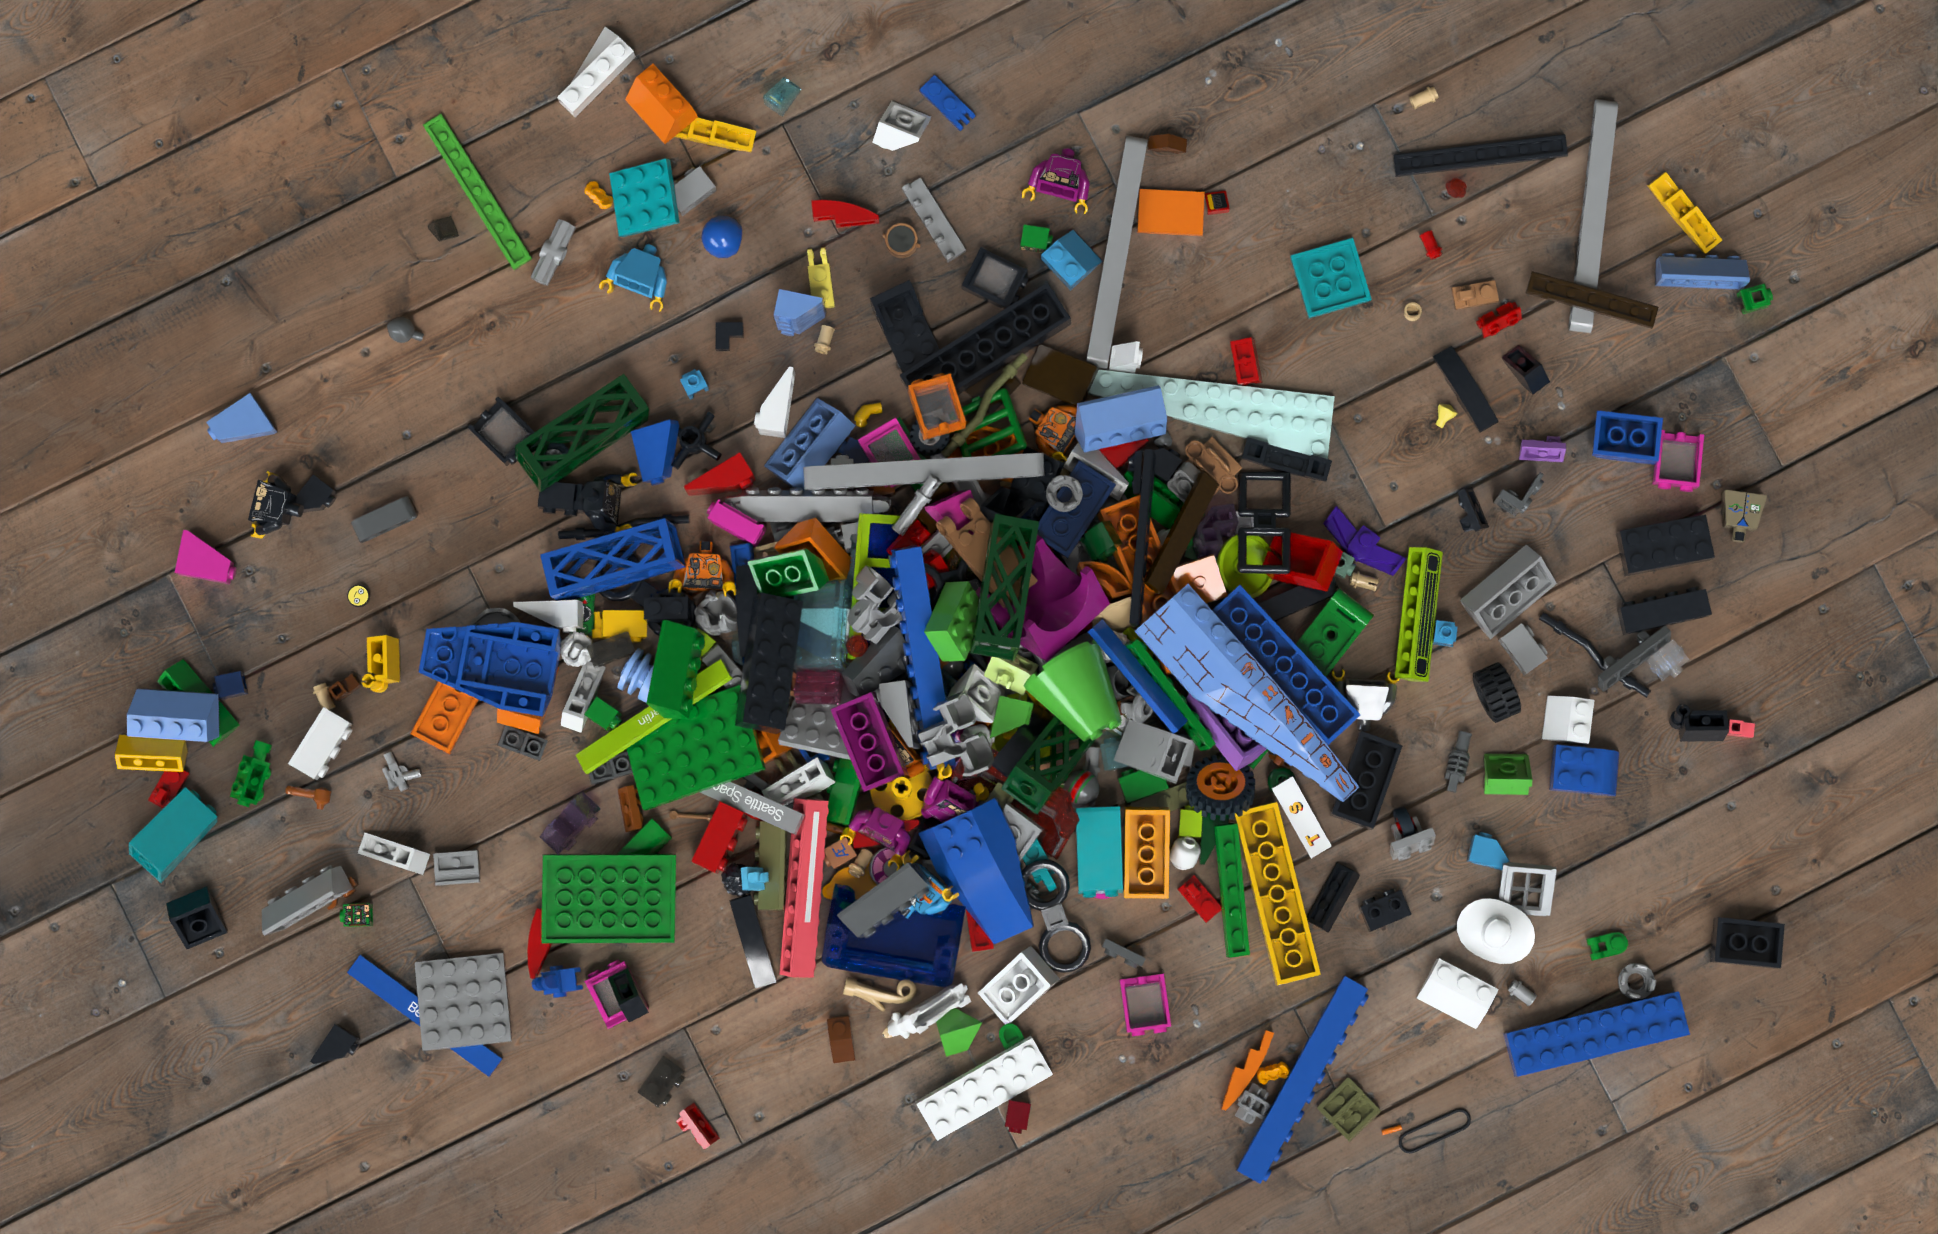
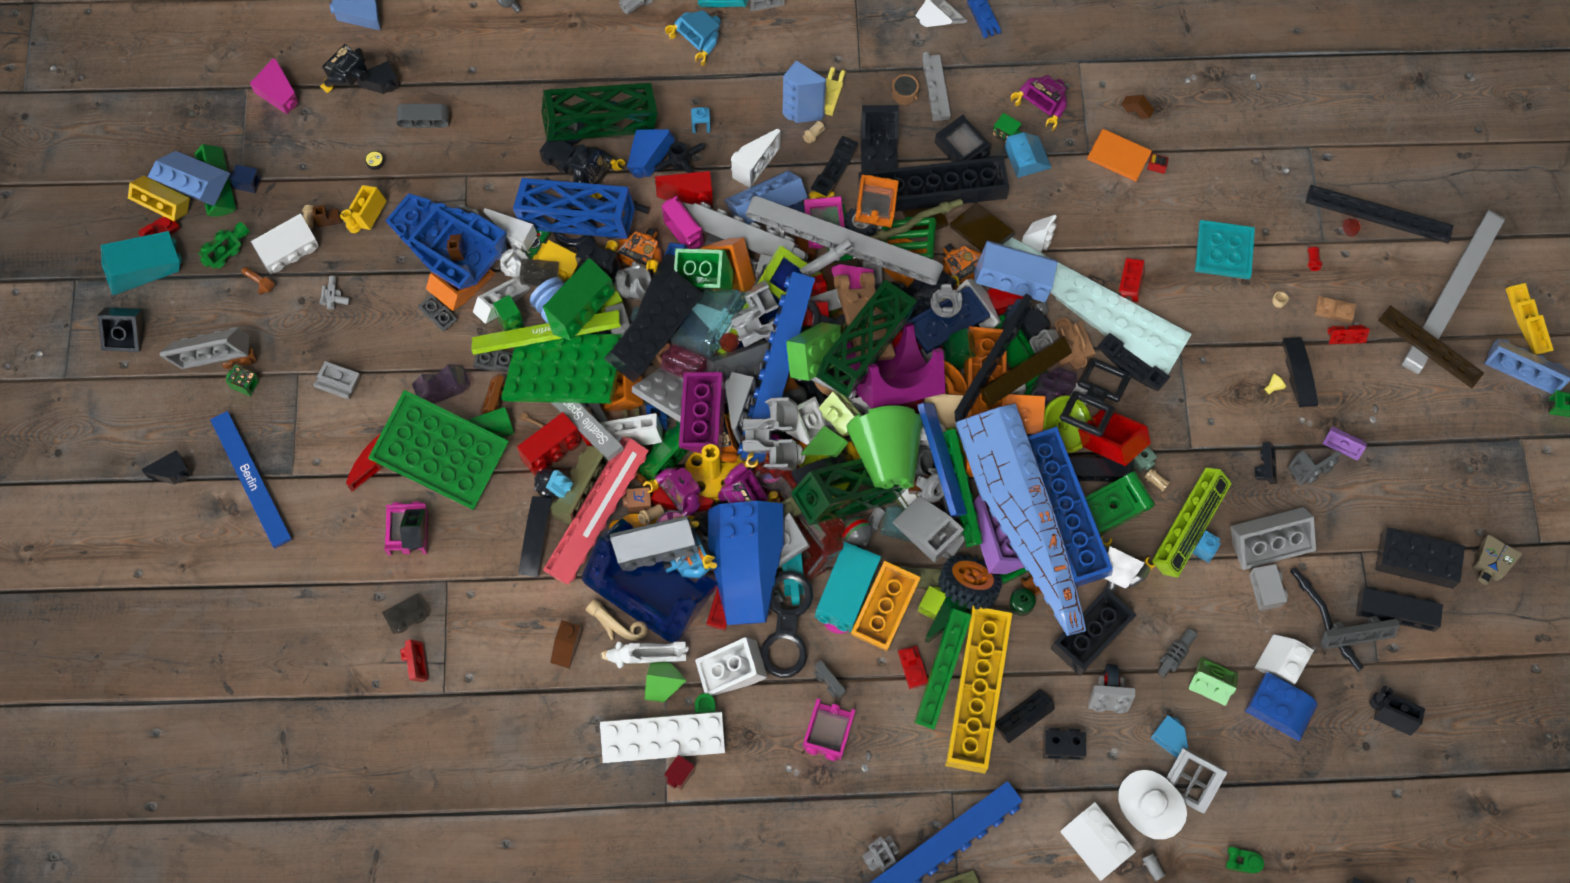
camera: 20 degrees right, 15 degrees down
white slope [358,833,430,875] -> none
orange tile [410,681,479,754] -> none
light grey plate [415,953,512,1051] -> none
clear window [467,397,535,466] -> none
blue hinge [531,965,583,998] -> none
blue helmet [701,215,742,258] -> none
black piece [715,322,744,351] -> none
red slope [811,200,879,228] -> none
light grey beam [1086,136,1148,369] -> none
green brick [1118,769,1169,805] -> none
white head [1169,837,1201,870] -> none
orange slope [1221,1030,1274,1111] -> none
light orange piece [1256,1061,1290,1085] -> none
white sticker [1272,776,1331,859] -> none
dark purple plate [1323,506,1407,576] -> none
tan pin [1409,86,1438,109] -> none
black tyre [1473,662,1521,723] -> none
black slope [1502,345,1550,394] -> none
blue brick [1592,411,1663,465] -> none
clear head [1646,639,1690,682] -> none
window [1652,430,1704,492] -> none
coral piece [1727,719,1755,738] -> none
none -> reddish brown piece [447,234,464,261]
none -> black slope [811,136,858,196]

